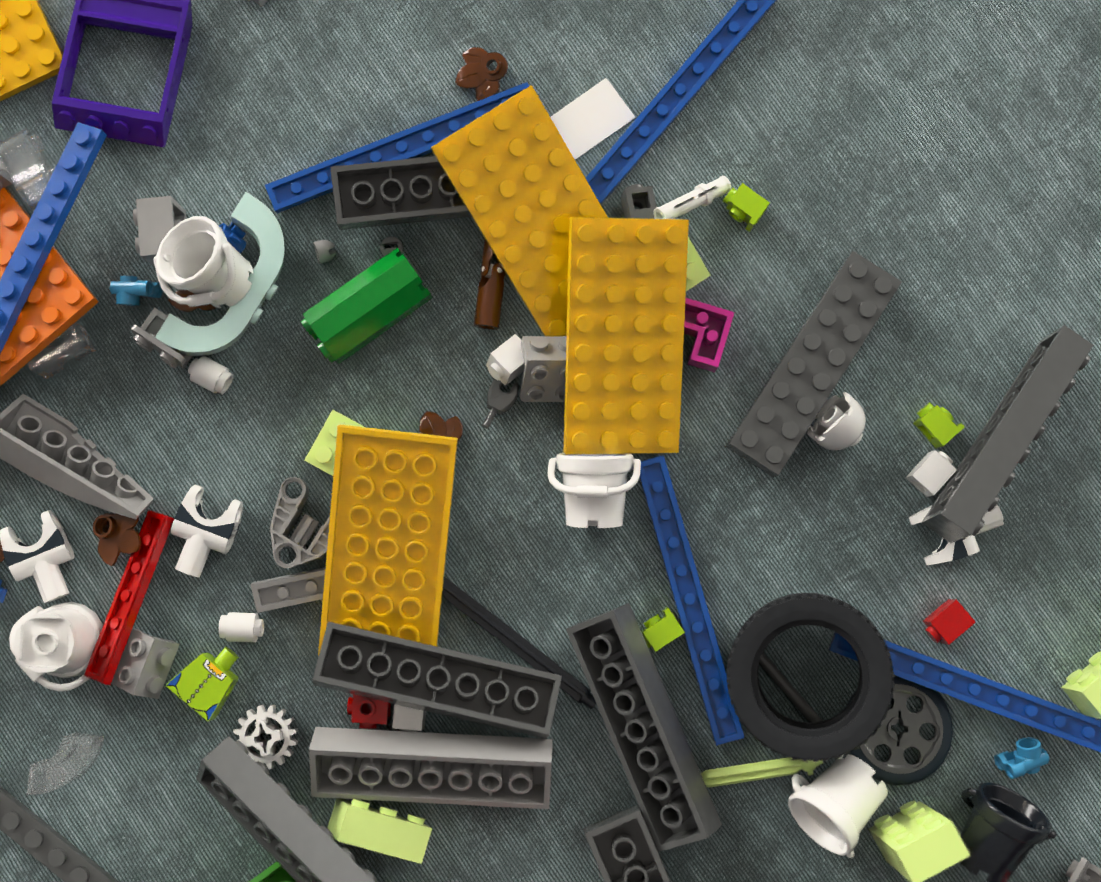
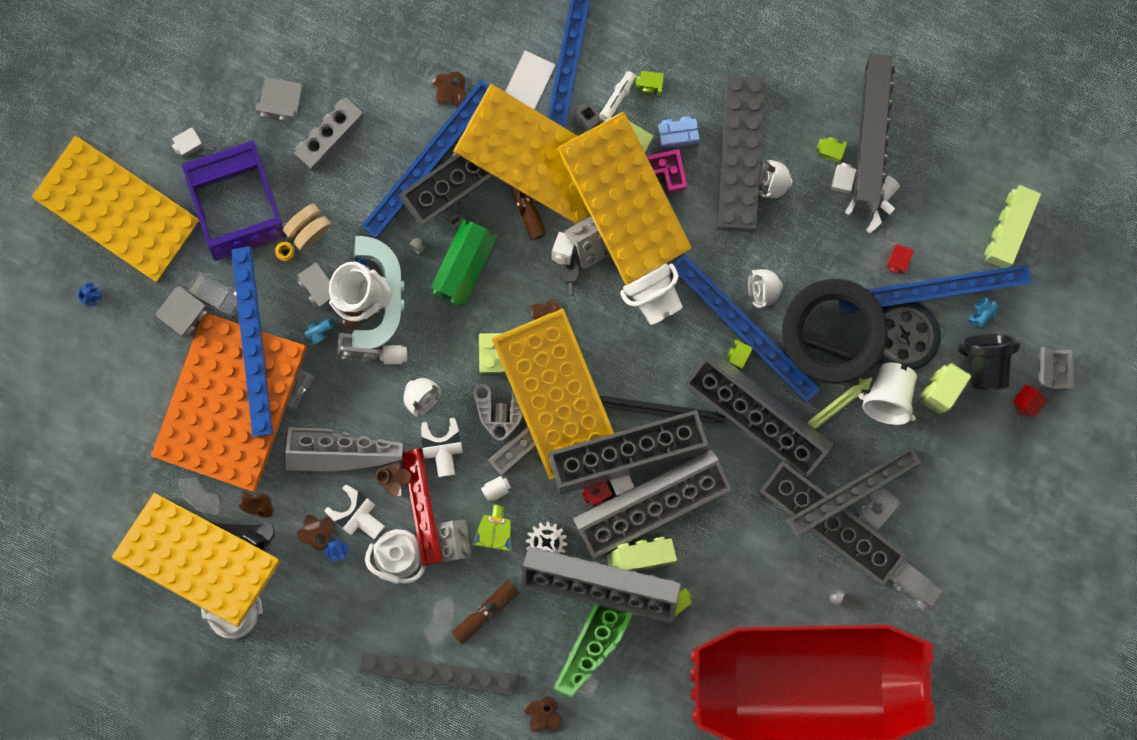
camera: 30 degrees left, 0 degrees up
none -> yellow cone [275,242,294,261]
none -> tan wheel [283,203,332,251]
none -> light grey brick [294,98,364,171]
none -> white cylinder [403,378,442,417]
none -> reddish brown piece [451,580,520,645]
none -> light blue brick [658,116,699,149]
none -> white cylinder [748,269,783,308]

